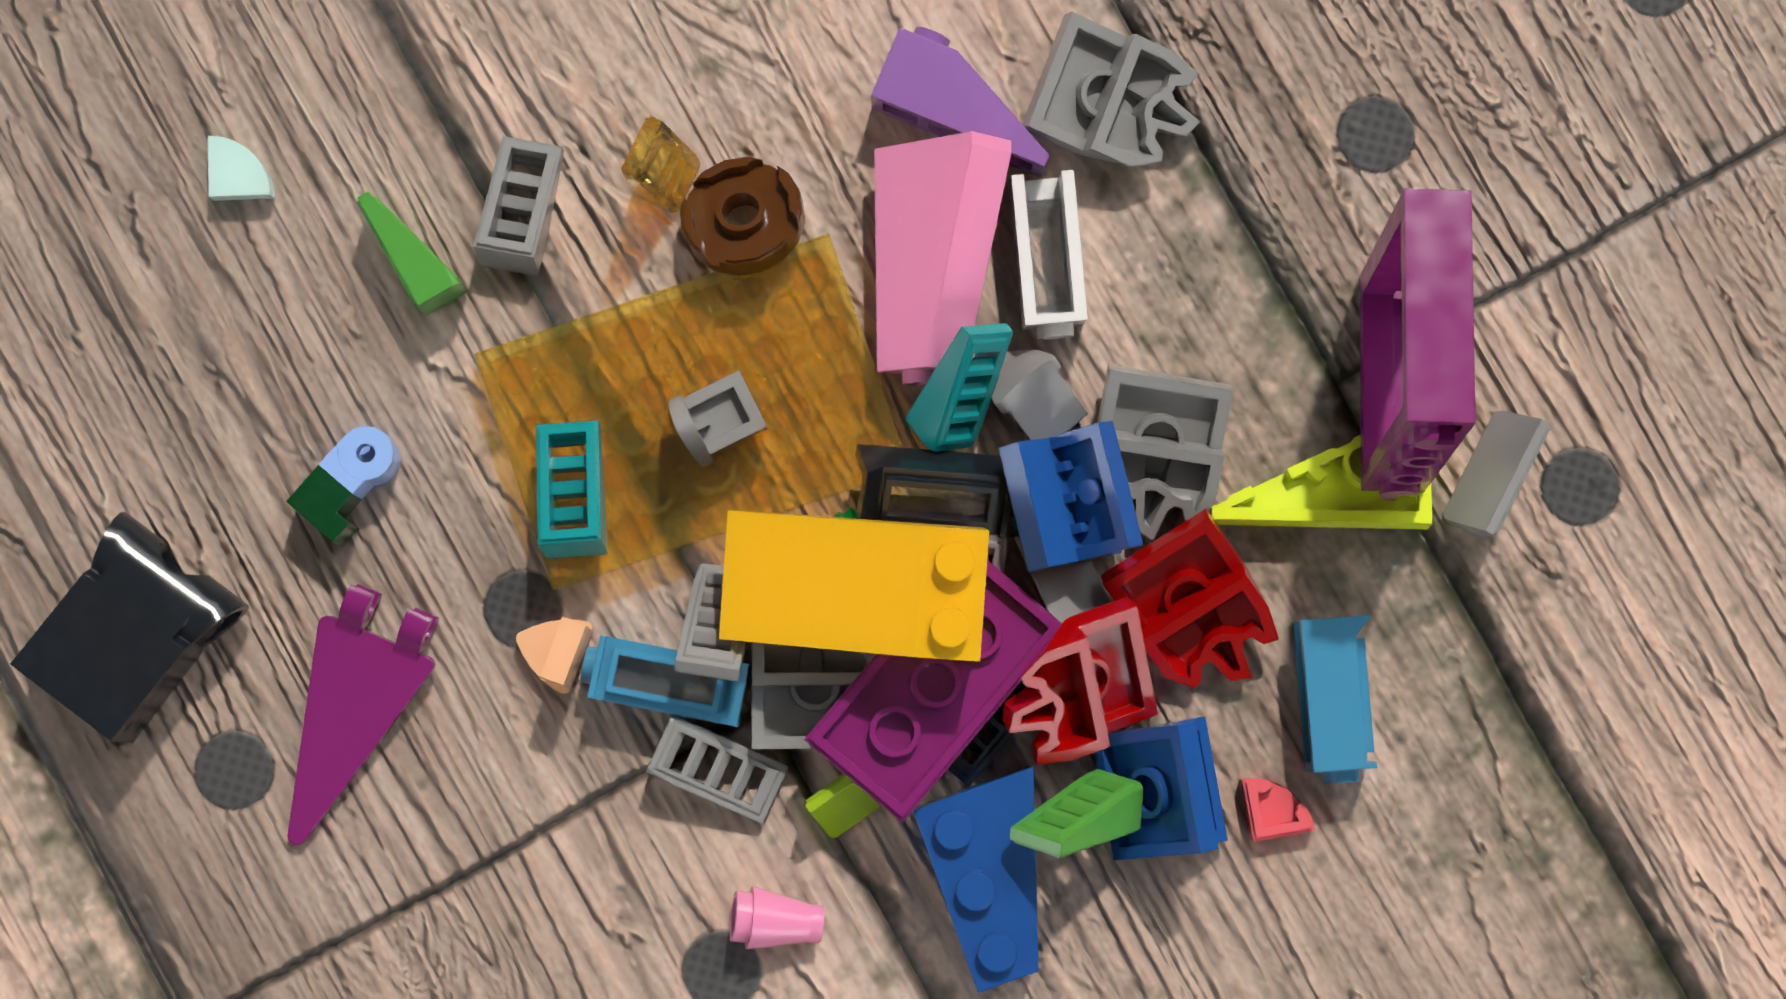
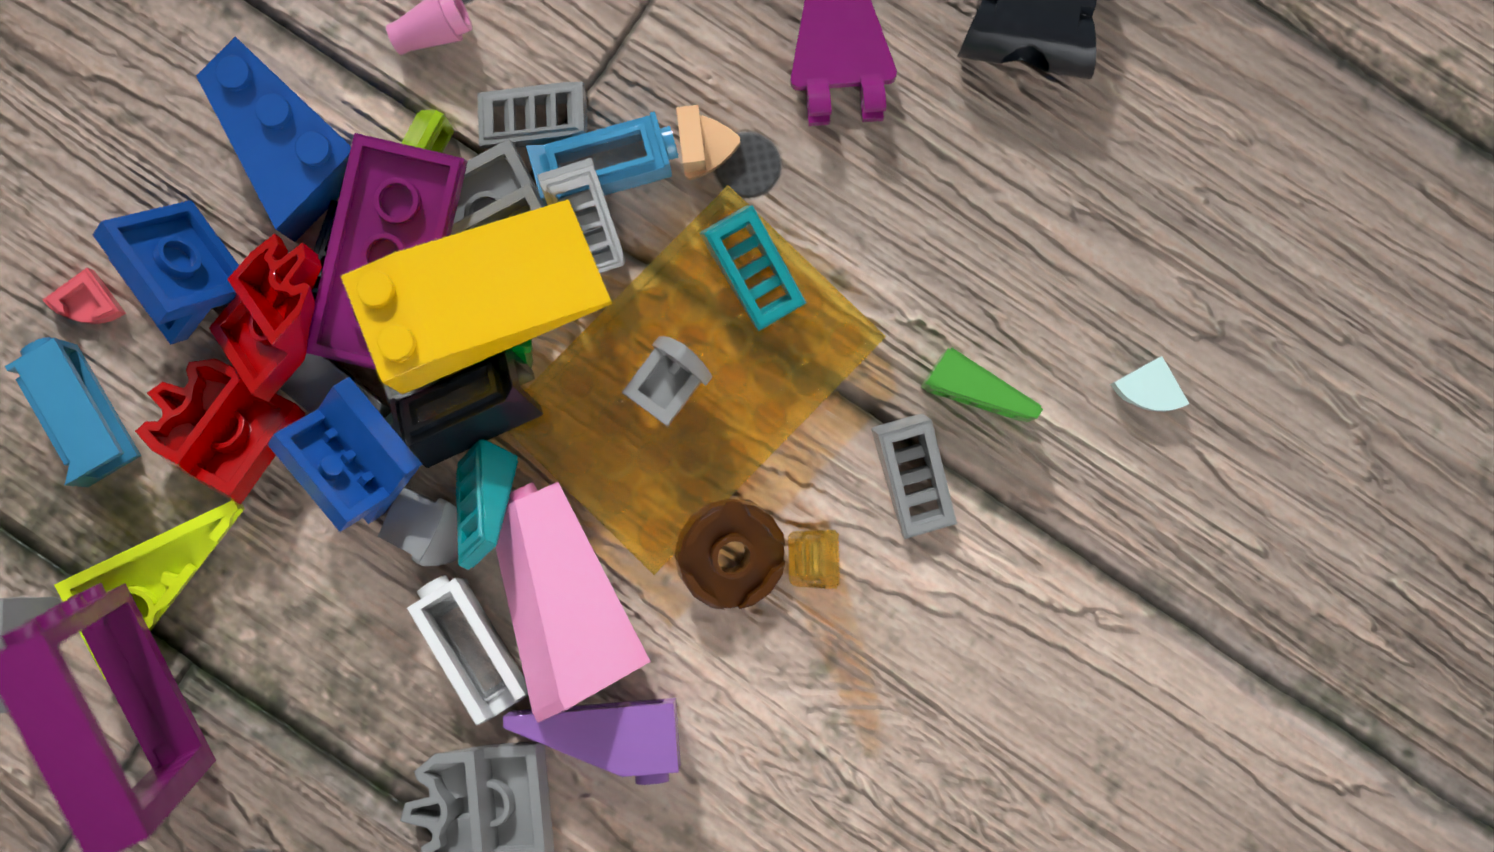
camera: 150 degrees right, 0 degrees up
leg [286,426,401,547] -> none
bright green slope [1010,769,1143,858] -> none
light grey plate [1097,365,1234,540] -> none

